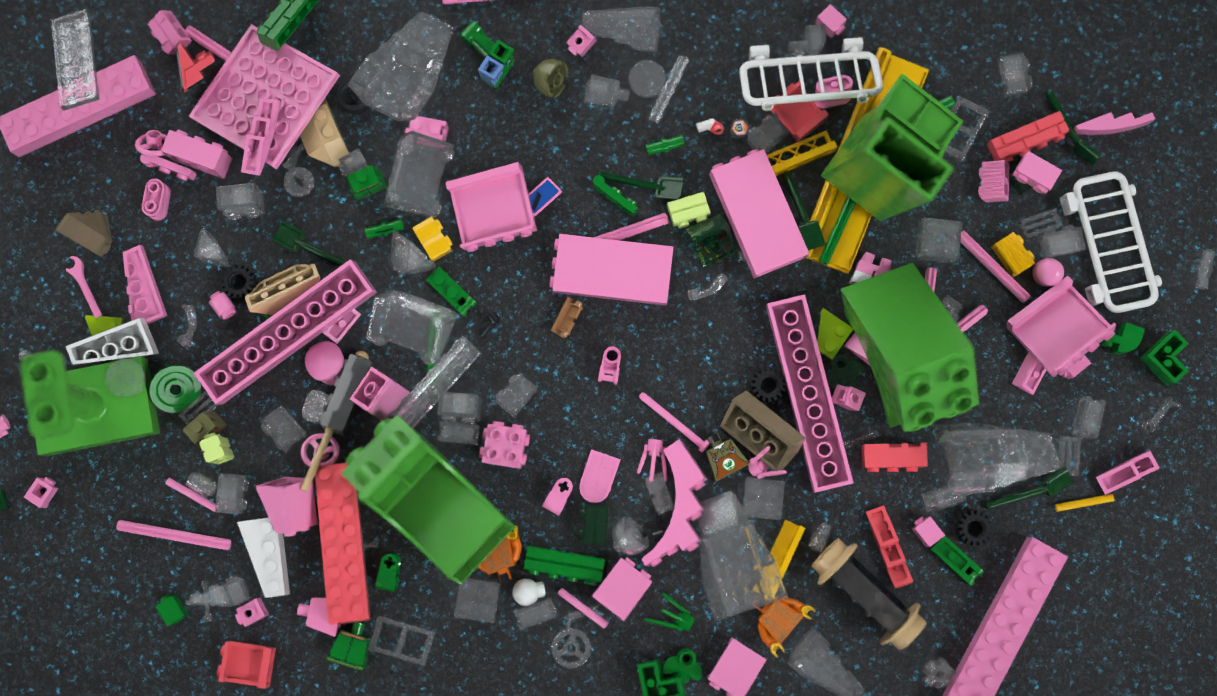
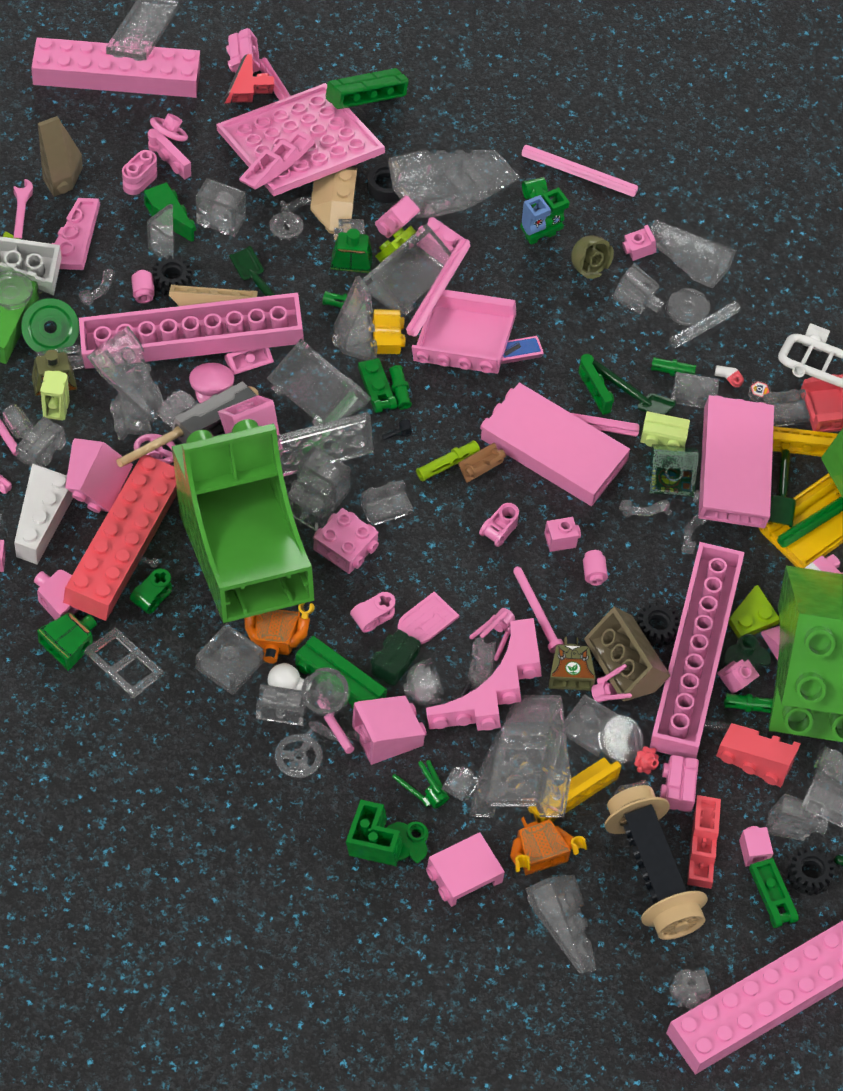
camera: 20 degrees right, 25 degrees down
bright pink brick [161,130,232,179] -> none
none -> clear wedge [87,326,167,422]
none -> green slope [144,182,196,242]
none -> clear cylinder [301,667,350,717]
none -> bright pink brick [375,196,420,238]
none -> lime wing [375,226,416,263]
none -> green pin [389,365,412,410]
none -> bright pink axle [406,238,470,337]
none -> lime pin [416,440,480,482]
none -> clear brick [442,766,480,801]
none -> bright pink brick [544,517,581,552]
none -> bright pink brick [583,550,608,586]
none -> clear tile [599,715,643,764]
none -> coral plant [634,746,659,774]
none -> bright pink brick [660,755,699,812]
none -> clear brick [671,372,719,408]
none -> clear piece [681,514,707,555]
none -> green pin [724,693,773,714]

